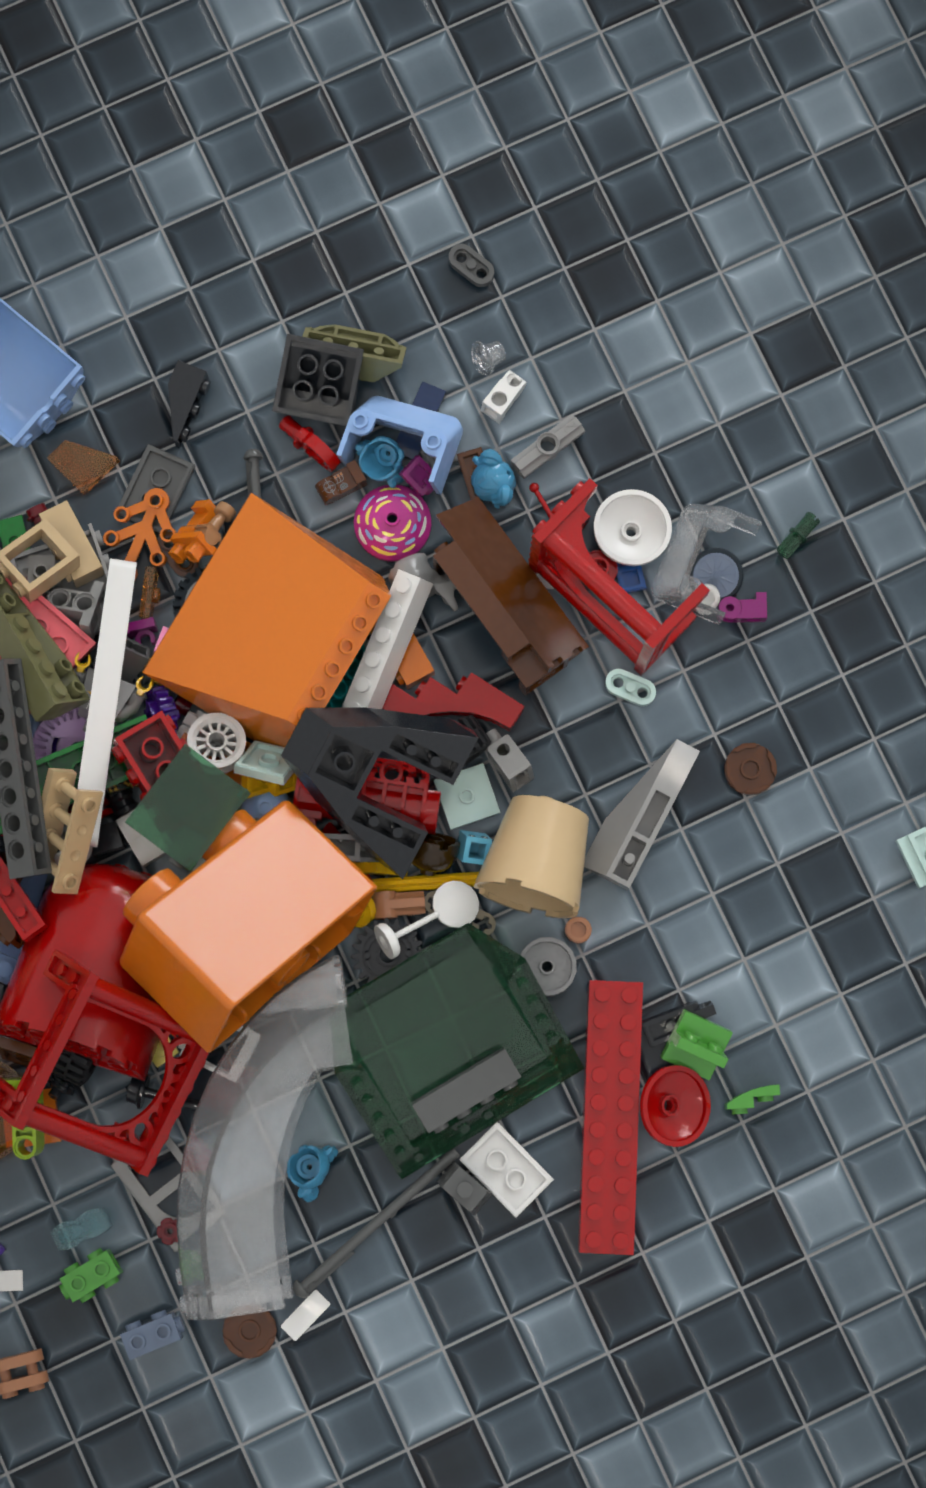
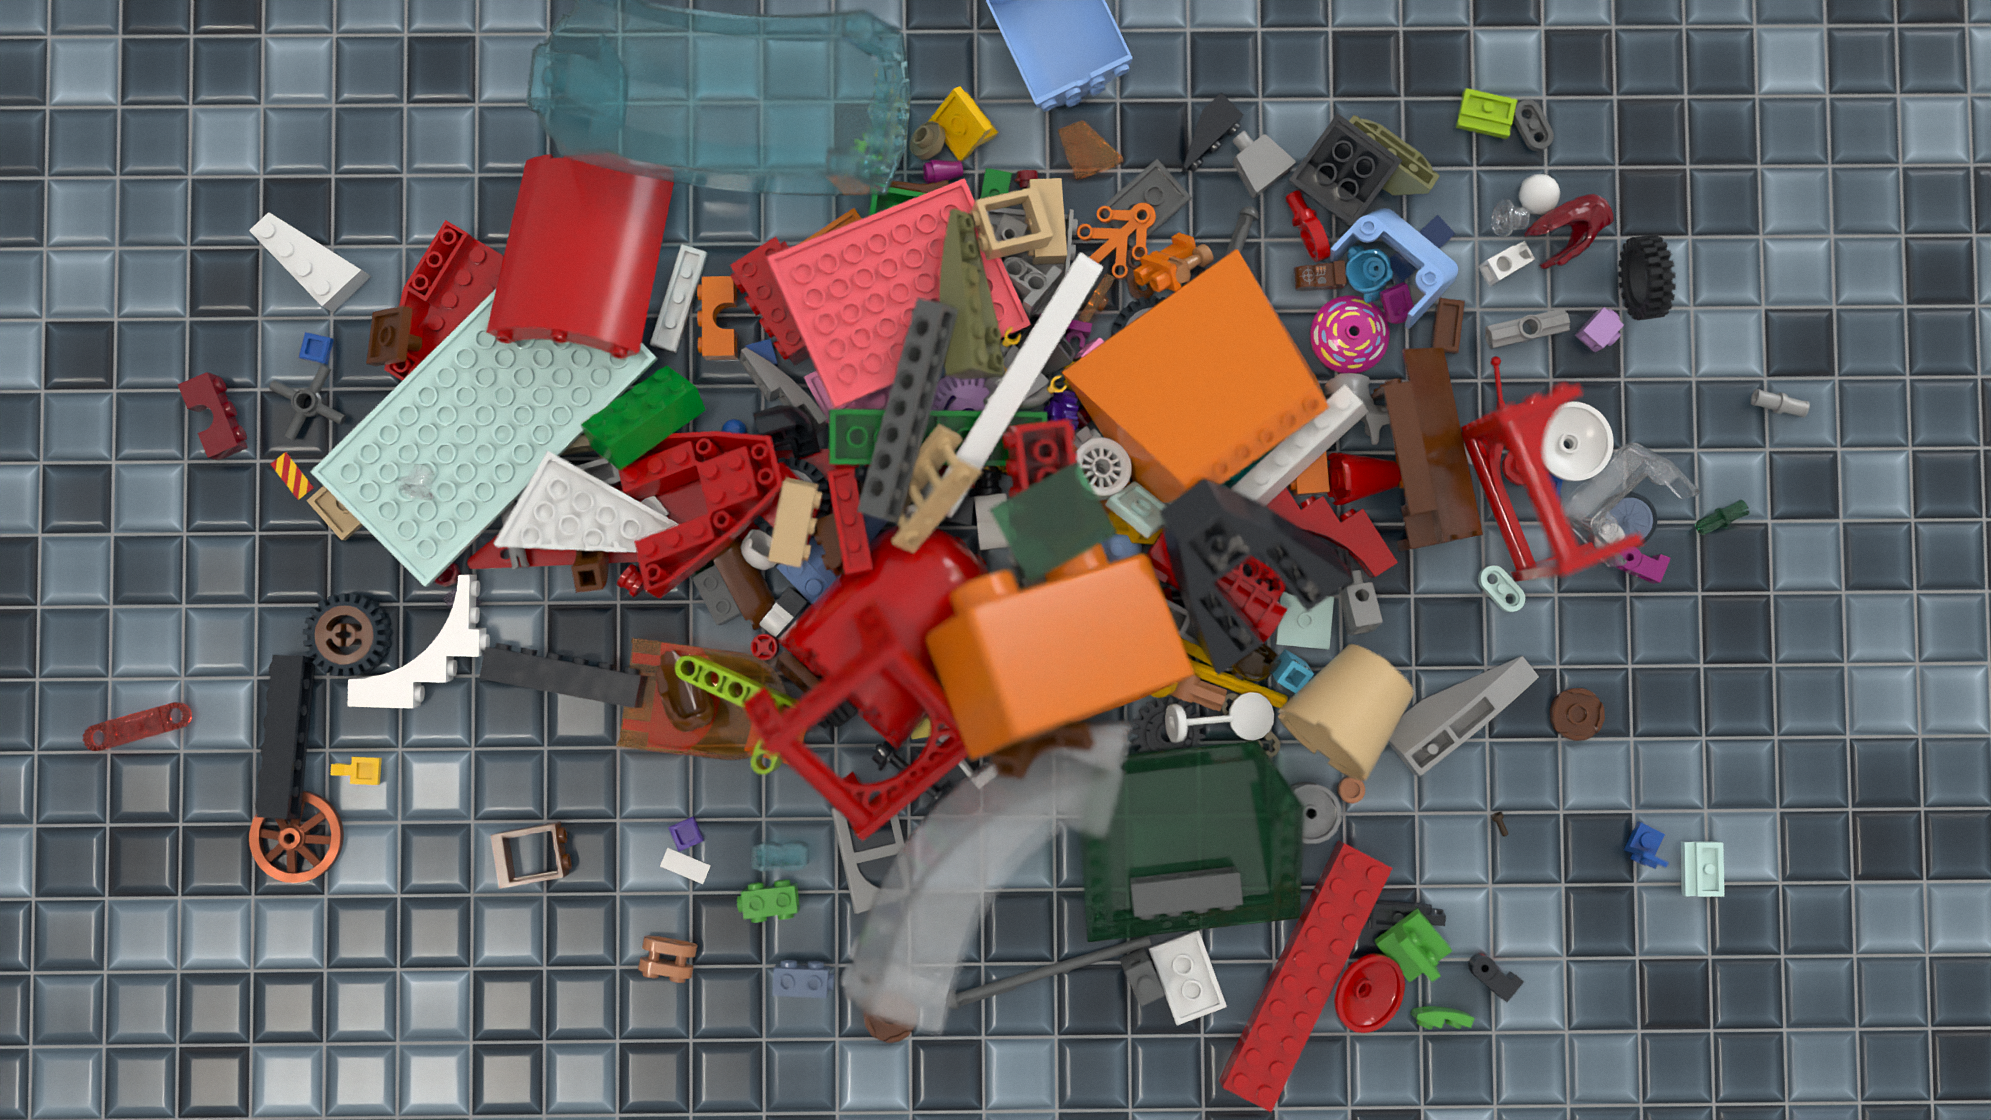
camera: 20 degrees right, 5 degrees up
dark red plate [156,1218,183,1245] -> none
white sticker [281,1290,330,1341] -> none
dark azure hair [287,1145,338,1202] -> none
dark azure hair [471,449,516,509] -> none
none -> reddish brown arch [990,721,1095,779]
none -> light grey torso [1233,131,1296,199]
none -> red cone [1327,452,1402,505]
none -> lime plate [1456,88,1517,139]
none -> black leg [1468,954,1524,1002]
none -> dark brown piece [1491,812,1509,837]
none -> white hair [1518,174,1560,215]
none -> dark red hair [1524,194,1614,269]
none -> lavender brick [1575,307,1624,352]
none -> black tyre [1618,234,1676,320]
none -> blue bracket [1624,821,1668,869]
none -> light grey pin [1751,389,1810,418]

